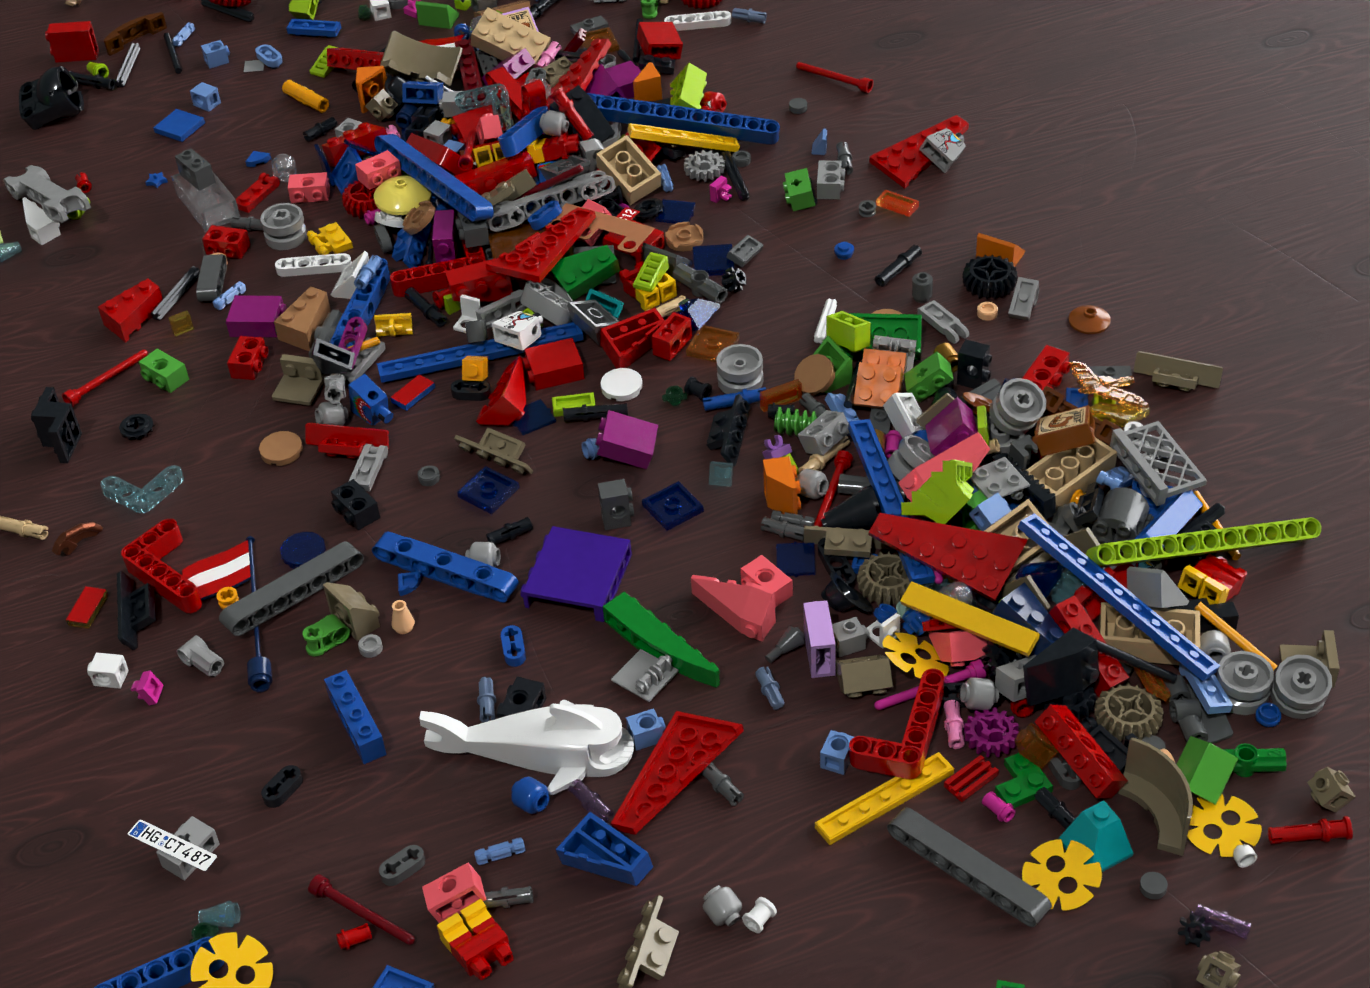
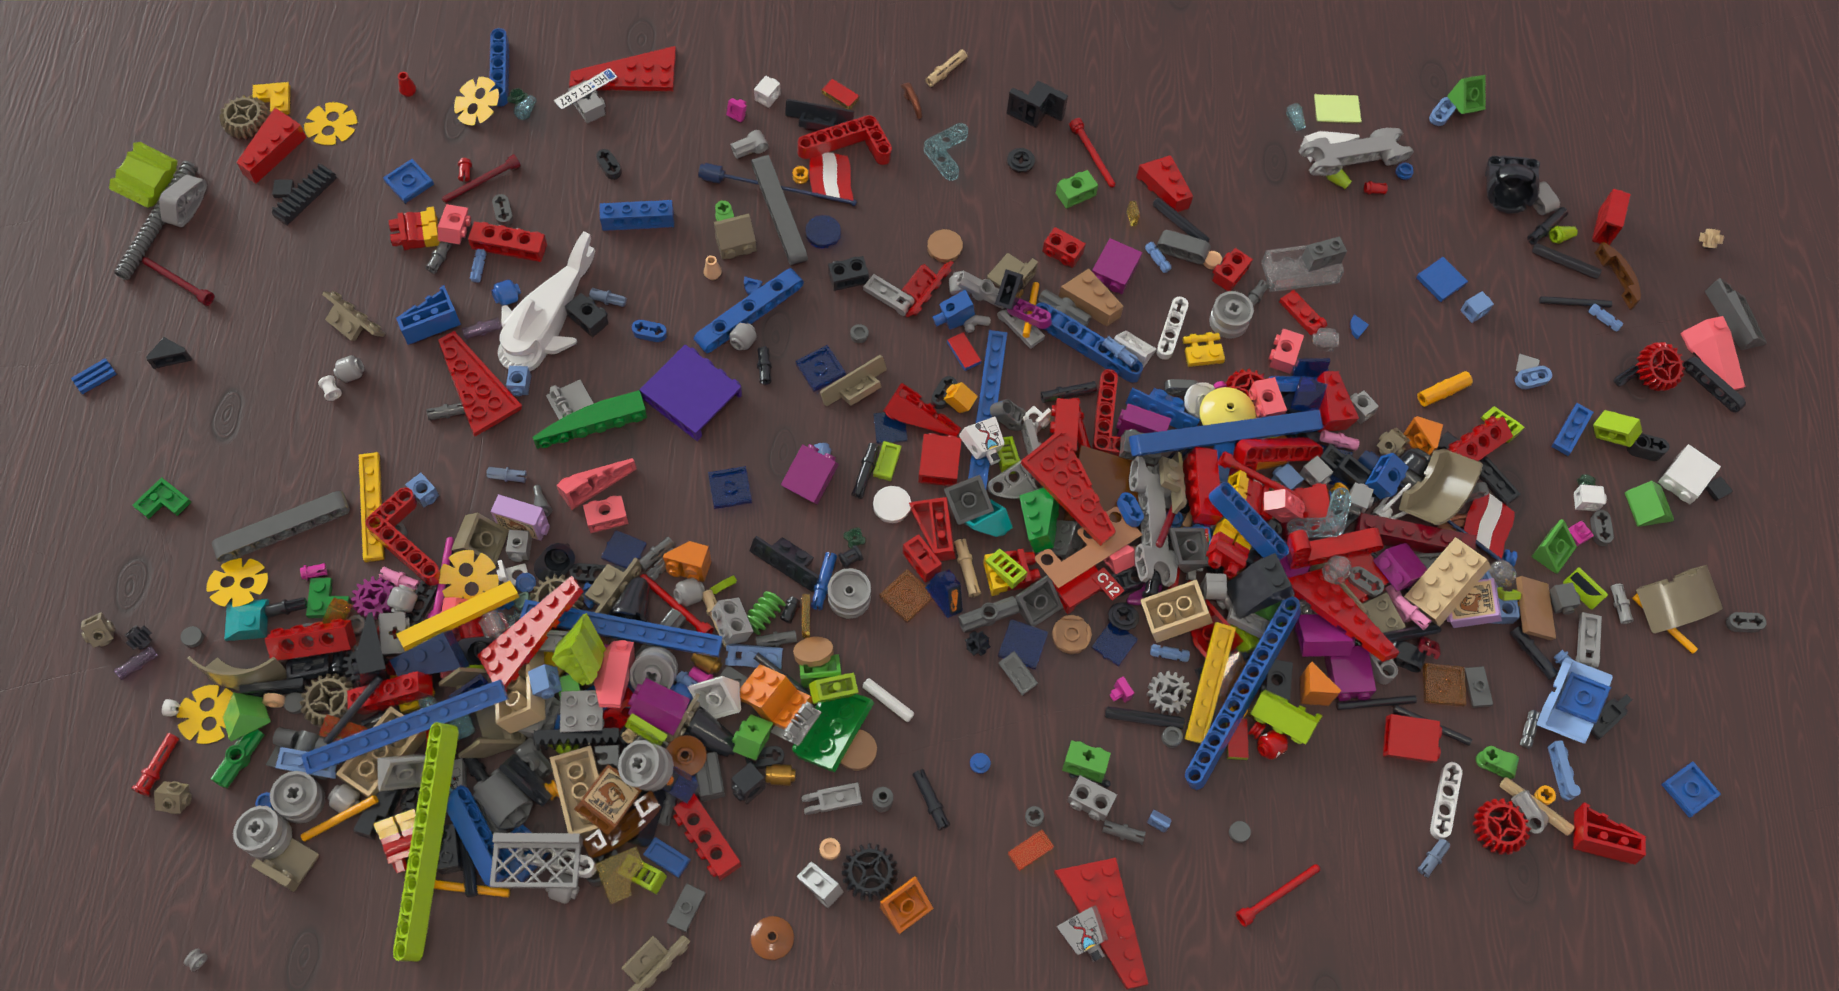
camera: 105 degrees right, 20 degrees up
blue piece [145,172,168,188] -> none
medium blue brick [201,40,230,69] -> none
black axle [303,117,337,142] -> none
light grey tile [358,634,383,658] -> none
yellow hips [374,313,413,337] -> none
medium nougat tile [403,200,436,235] -> none
light grey head [540,110,569,137] -> none
red pin [549,86,594,141] -> none
dark grey brick [598,479,634,530] -> none
black plate [639,55,676,74] -> none
clear light blue tile [709,461,733,487] -> none
medium lavender tile [762,435,792,459] -> none
red tile [944,755,999,802] -> none
clear orange bar [1070,361,1149,410] -> none
medium blue plate [1096,466,1135,490] -> none
none -> red brick [468,221,547,262]
none -> red wing [569,46,676,91]
none -> blue plate [1396,163,1413,180]

